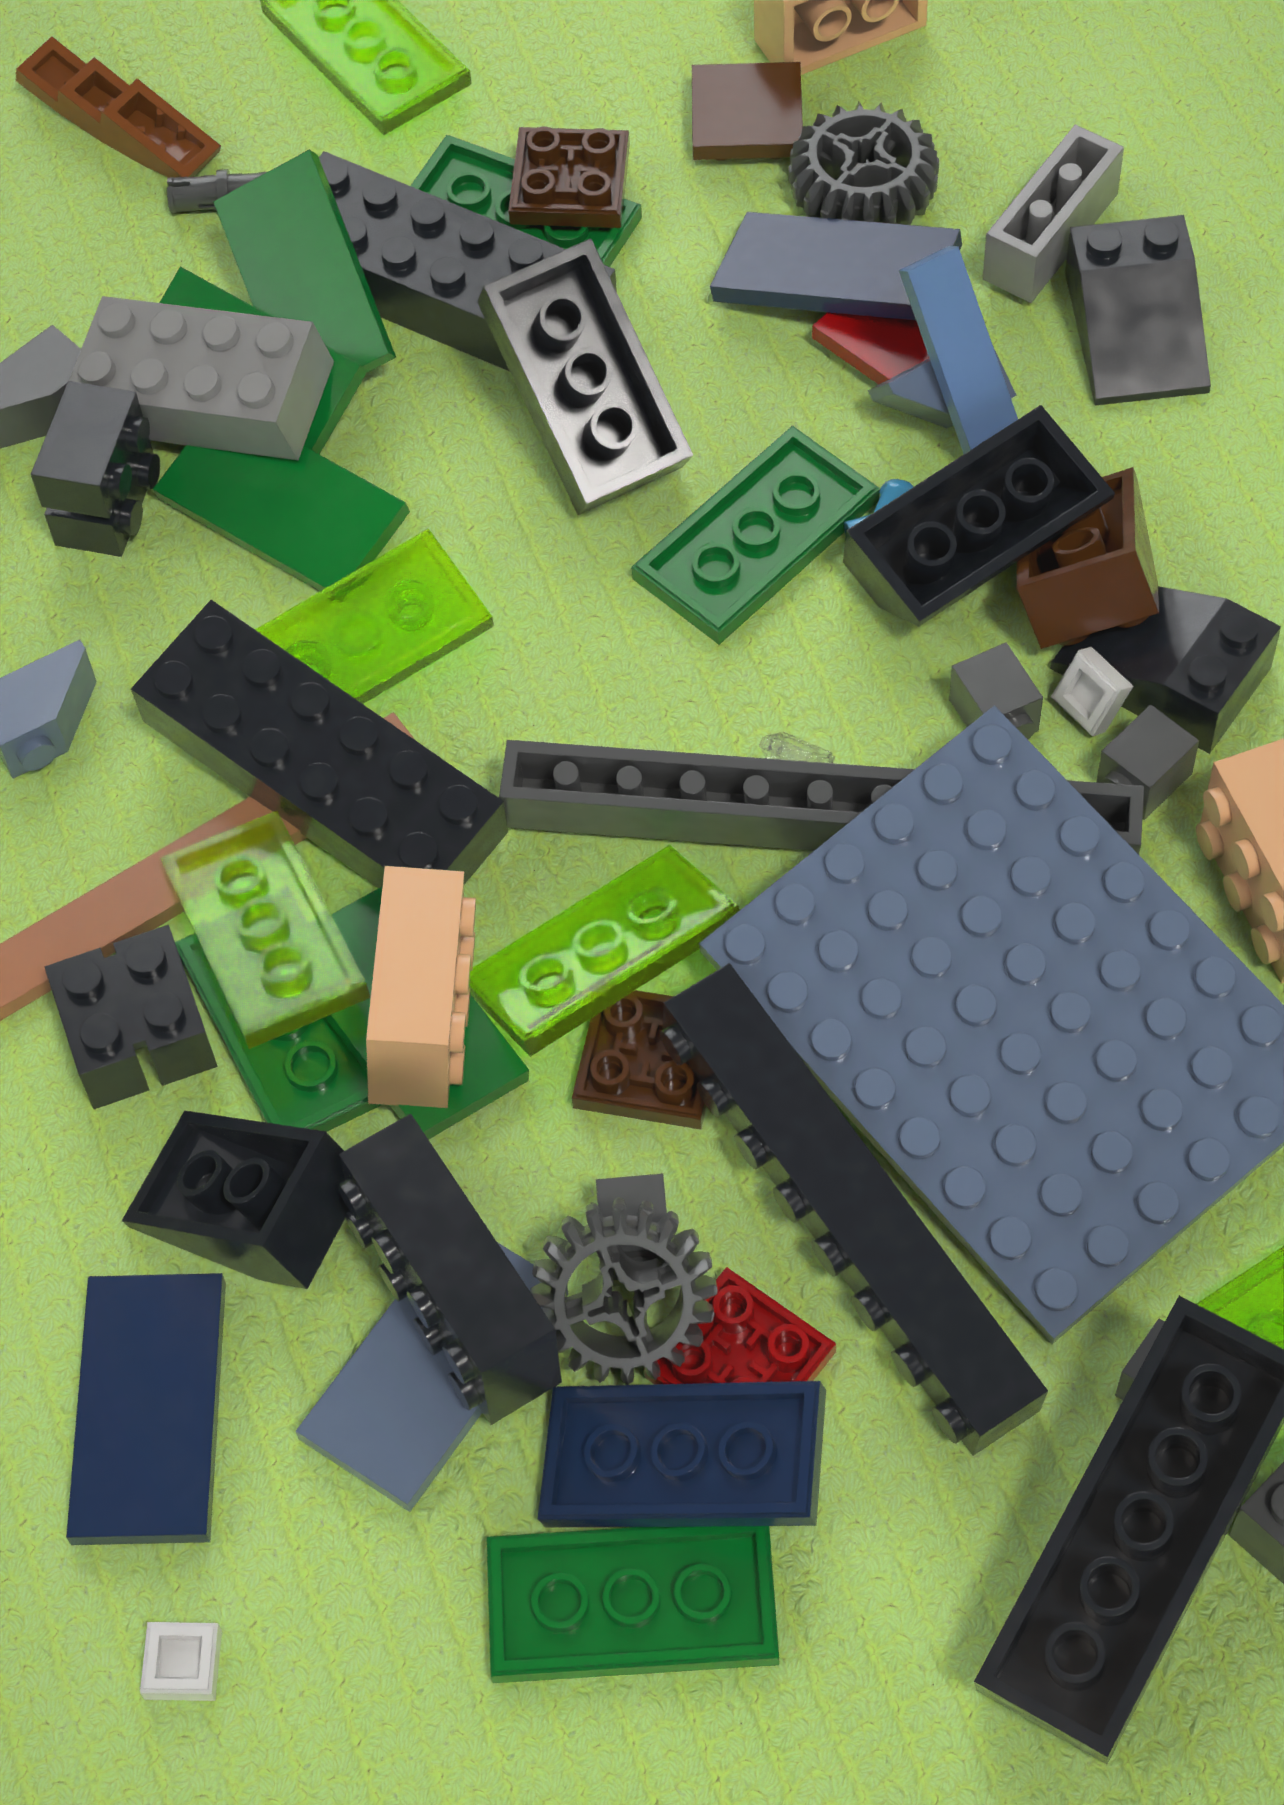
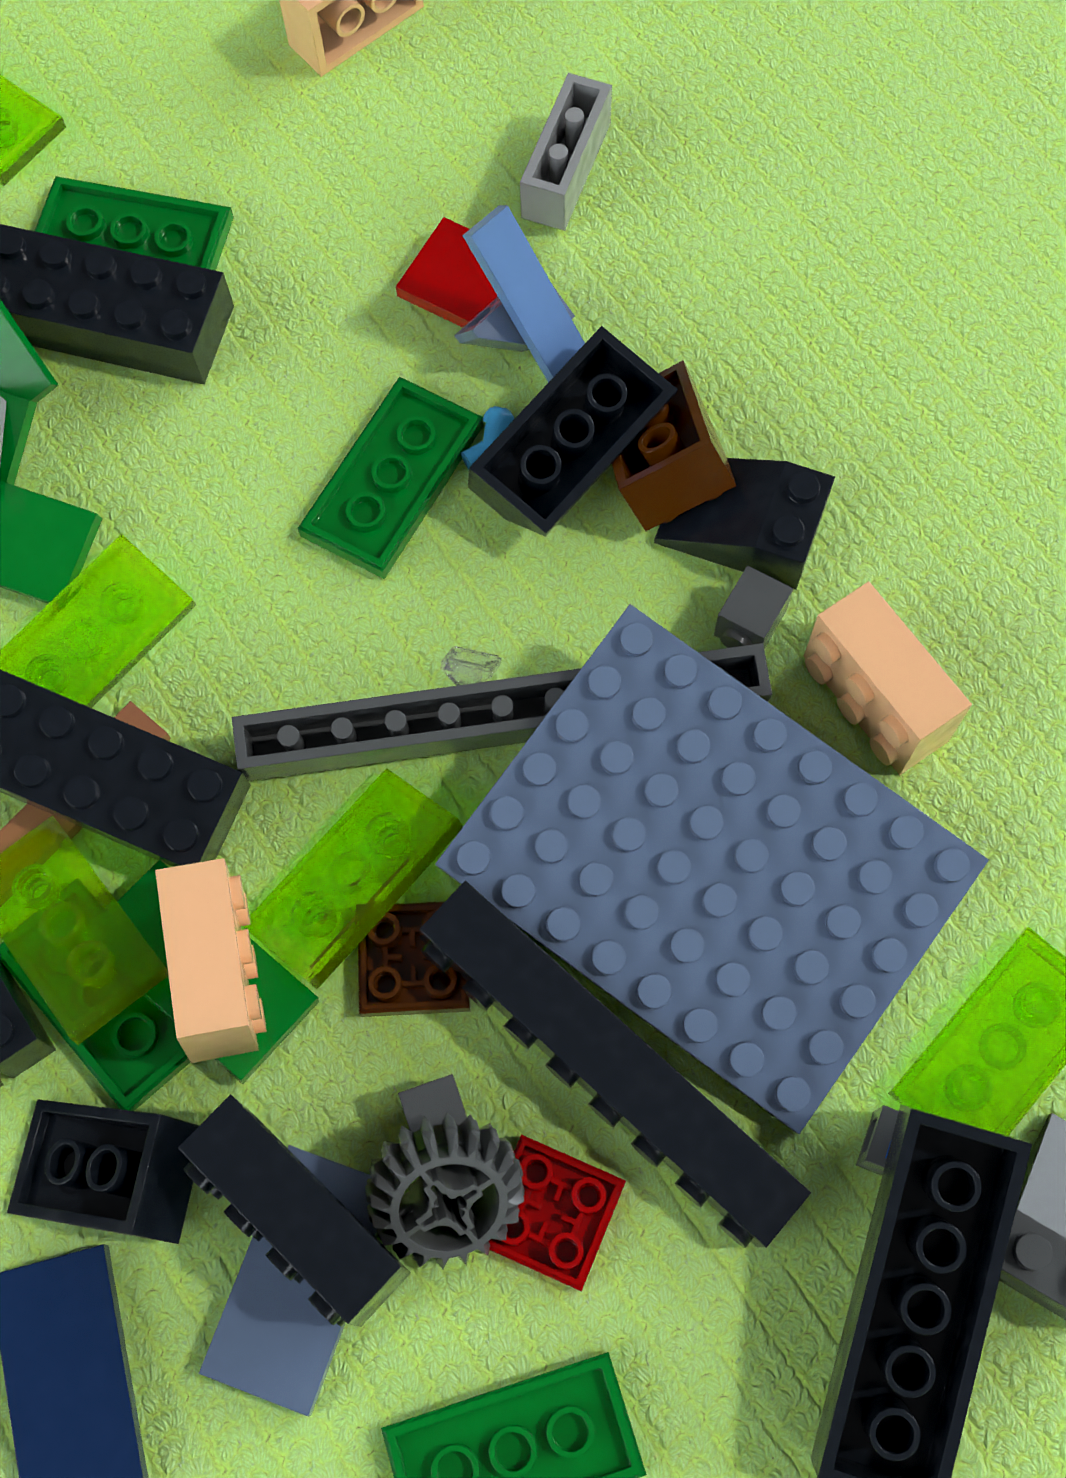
camera: 15 degrees left, 10 degrees up
brick [477,239,693,515] -> none
reddish brown tile [508,126,630,228] -> none
dark blue tile [538,1381,826,1528] -> none
tile [692,62,803,161] -> none
tile [710,212,962,321] -> none
dark grey gear [789,102,939,225] -> none
dark grey brick [949,642,1043,739] -> none
white tile [1051,647,1134,736] -> none
black slope [1065,215,1211,406] -> none

